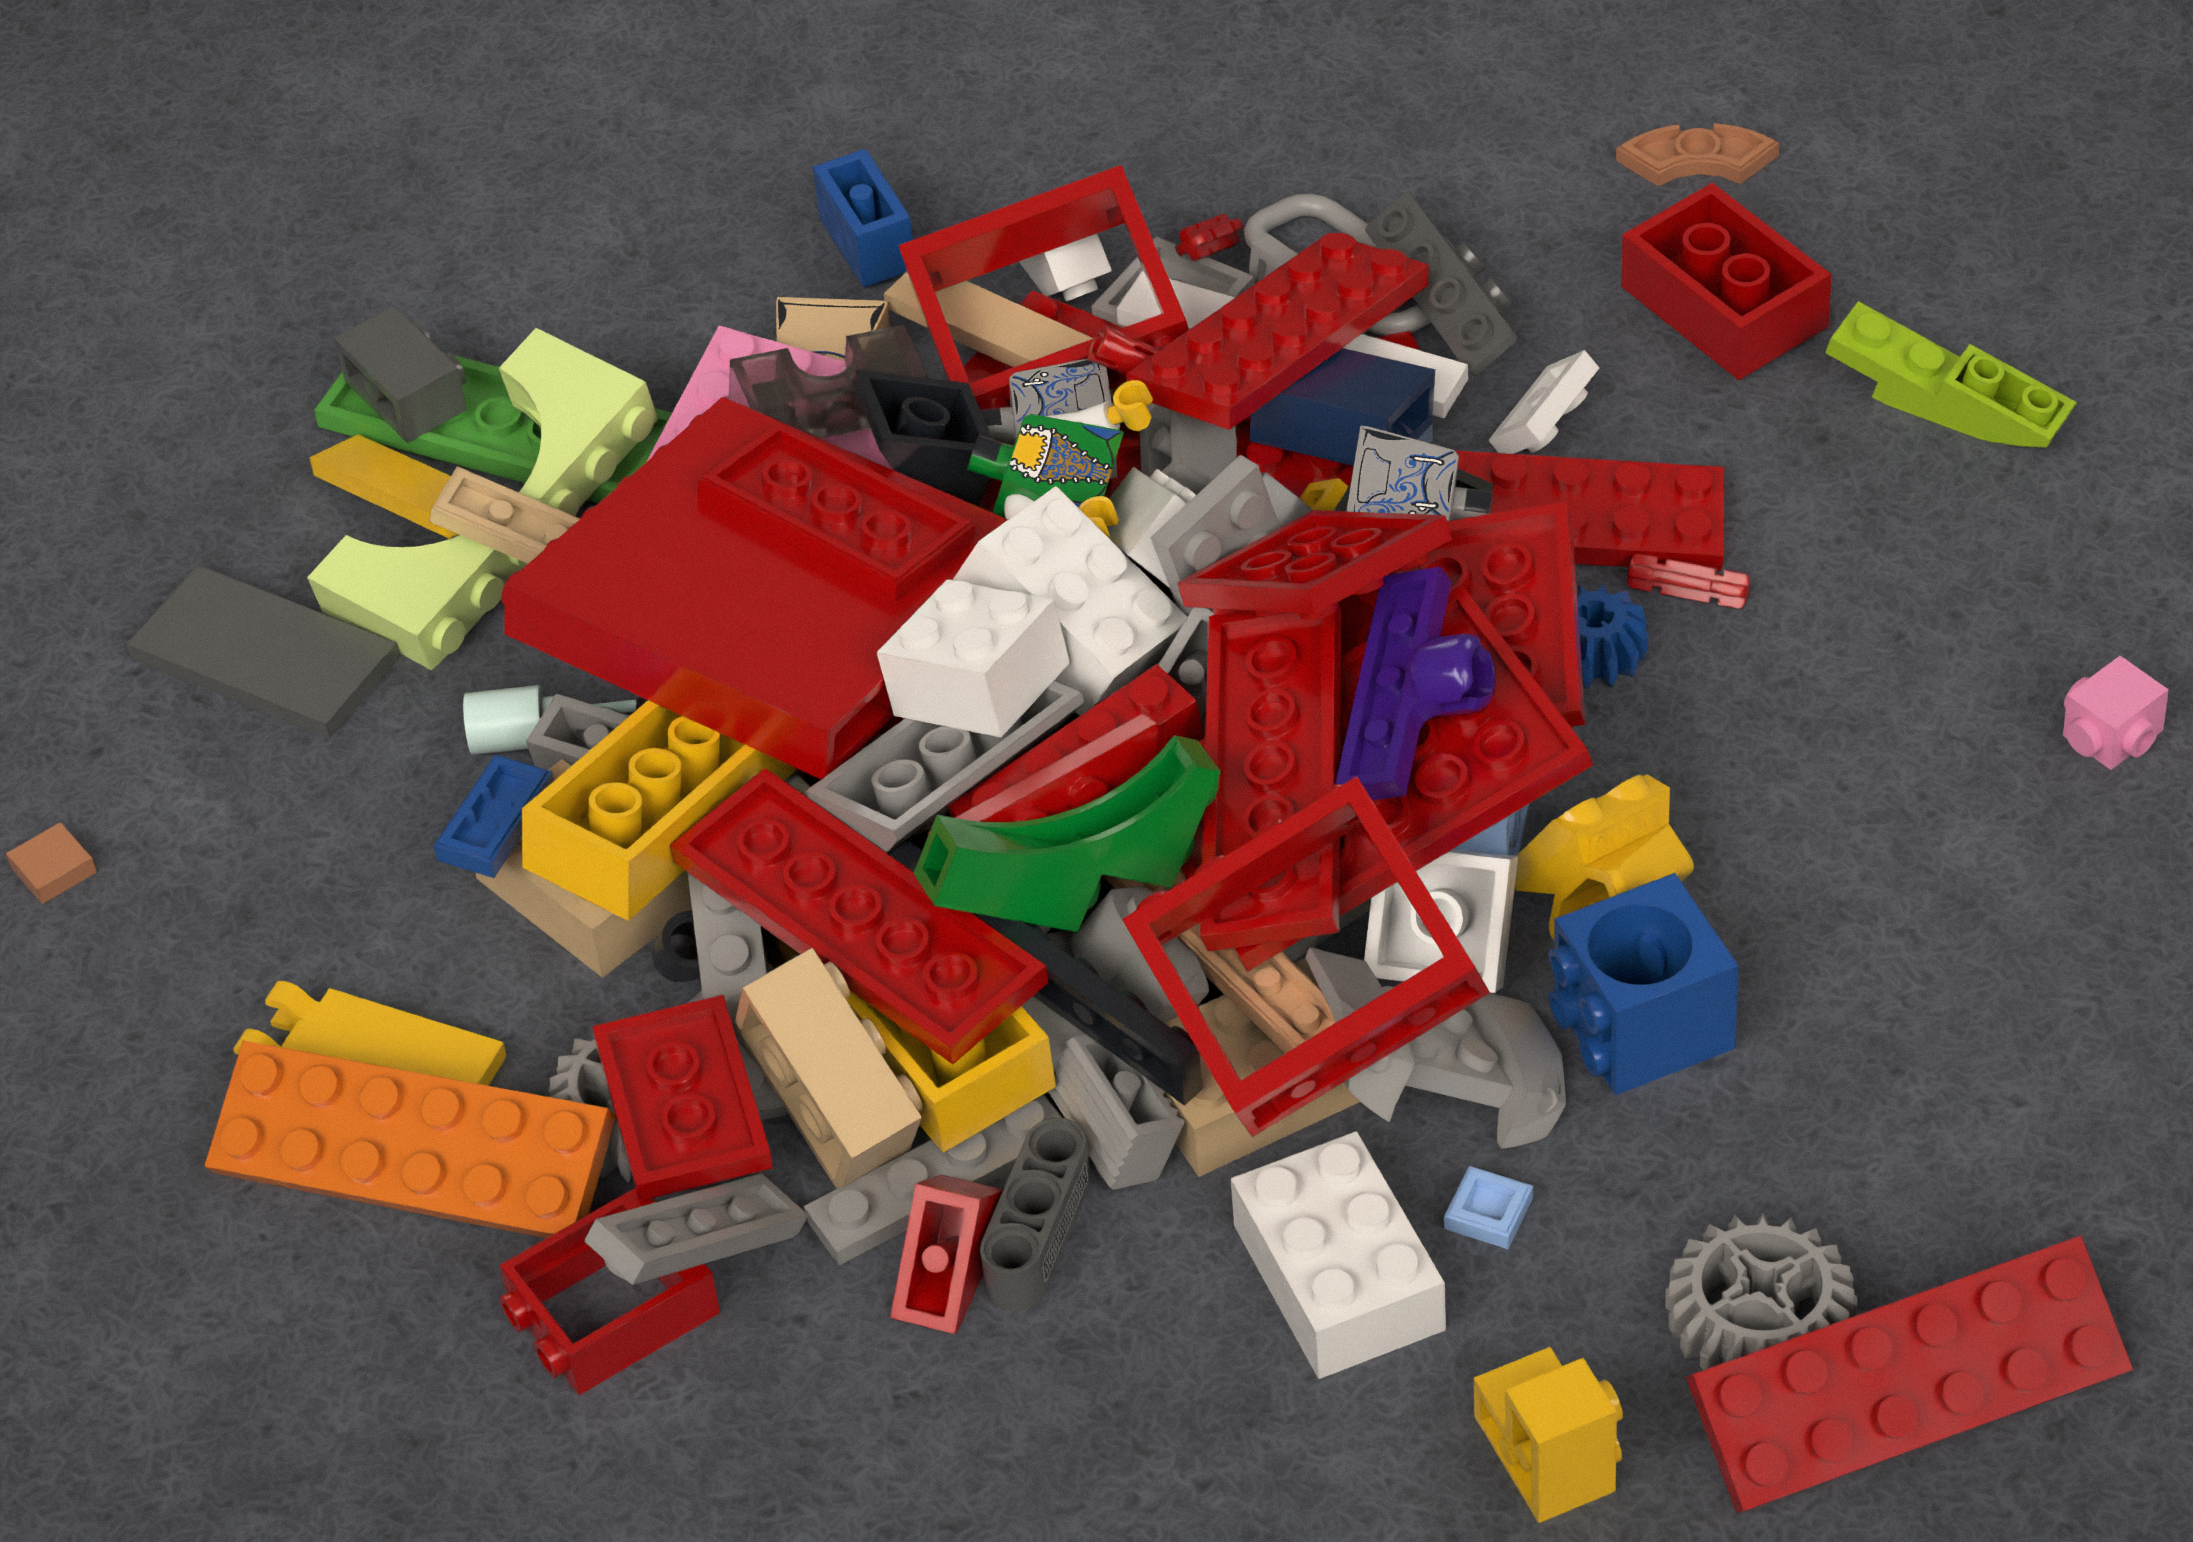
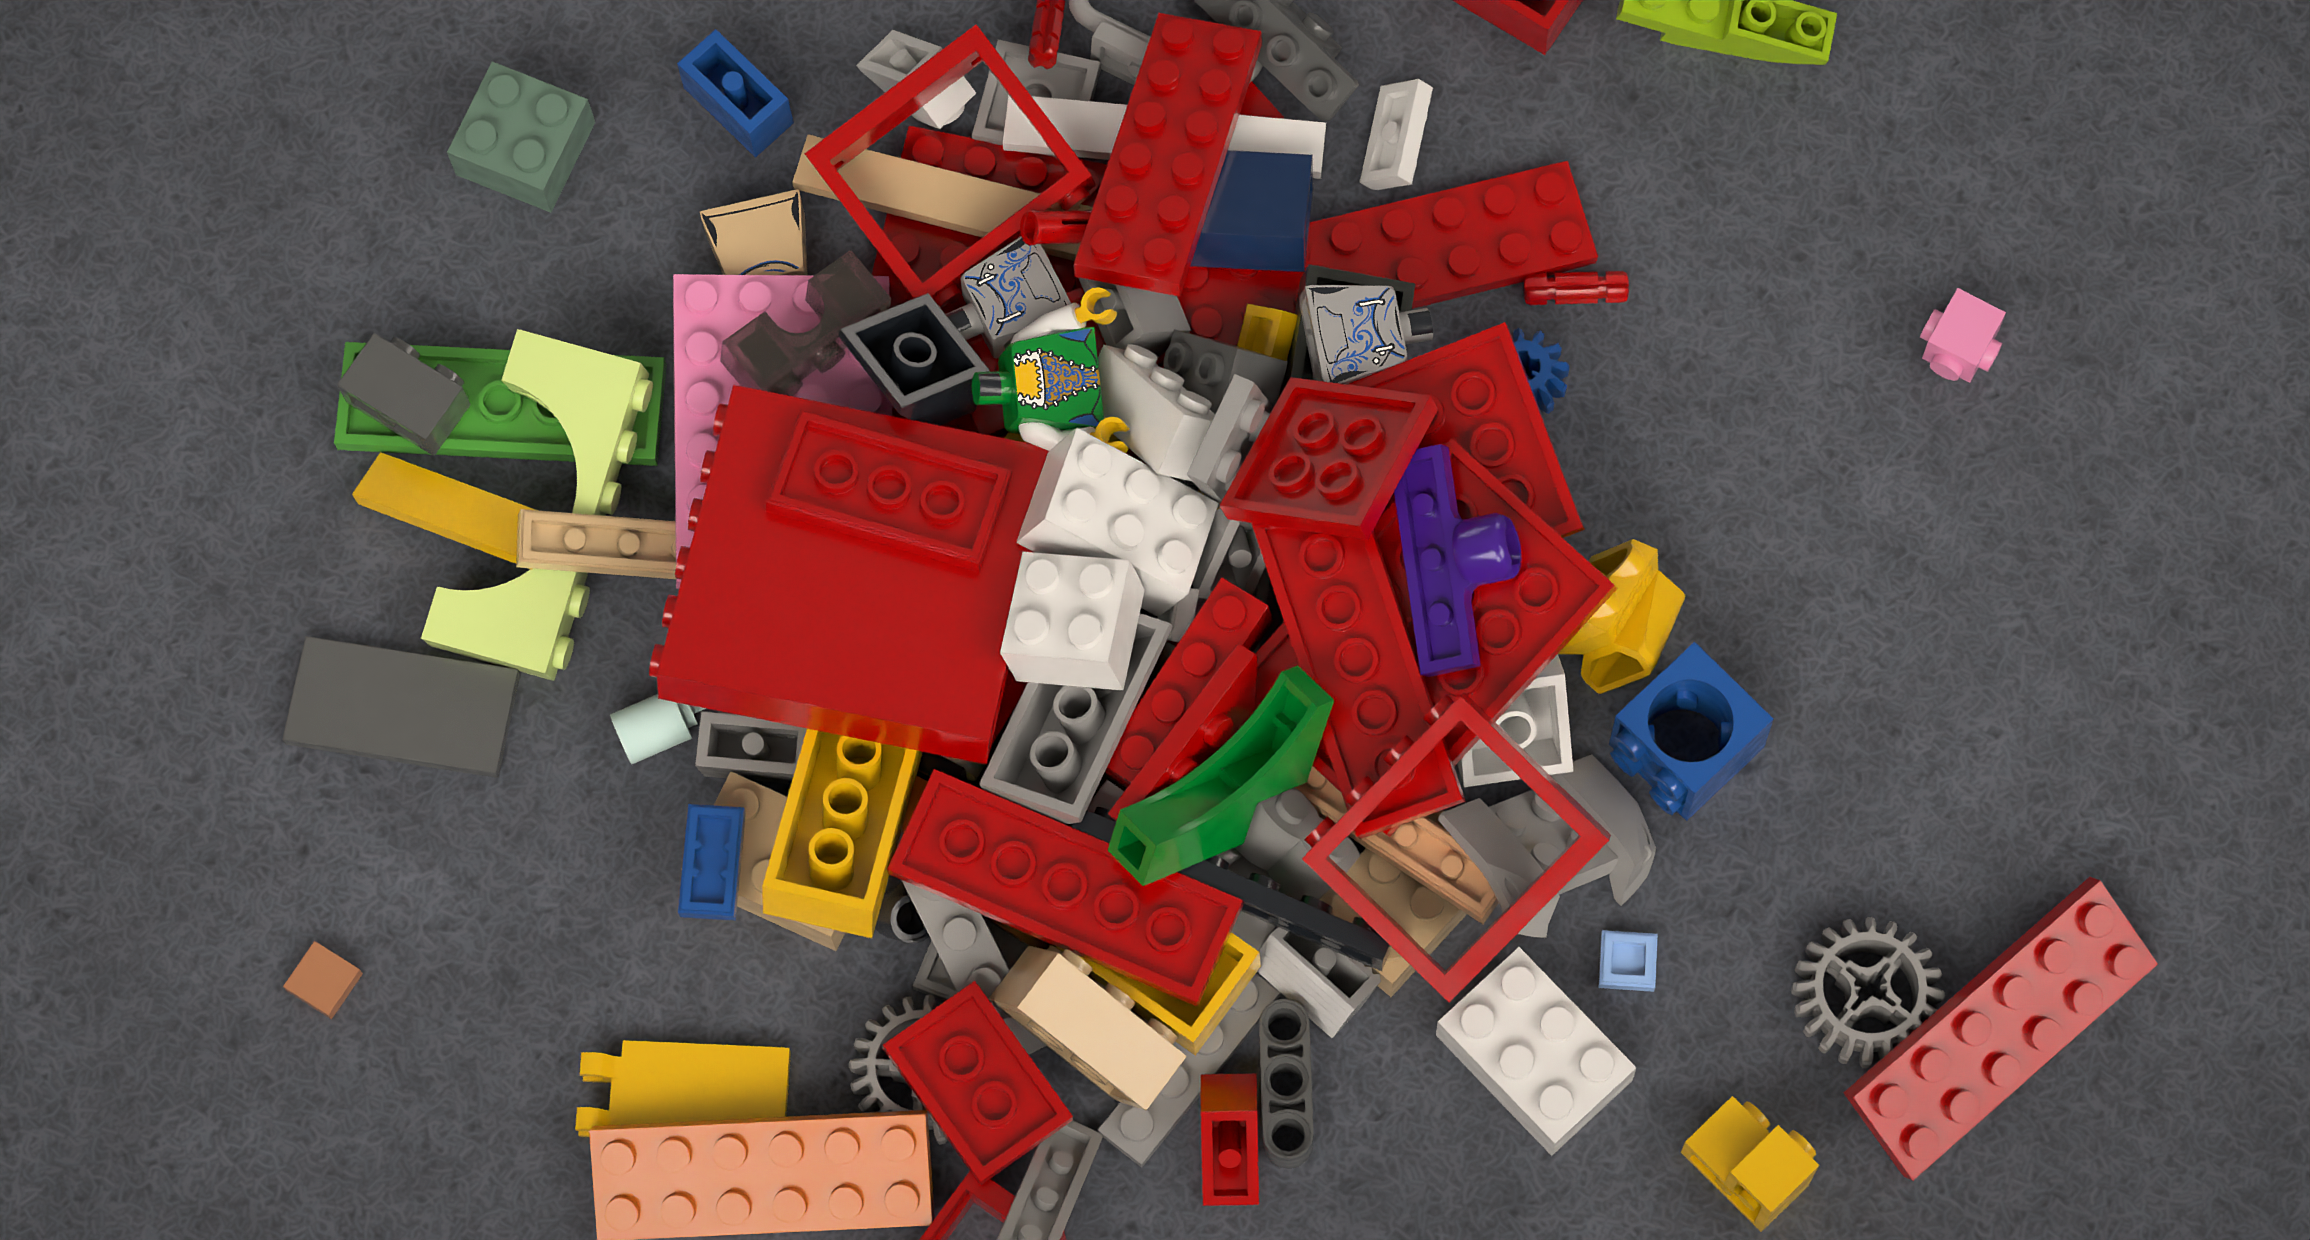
camera: 20 degrees left, 25 degrees up
none -> sand green brick [447,62,595,213]

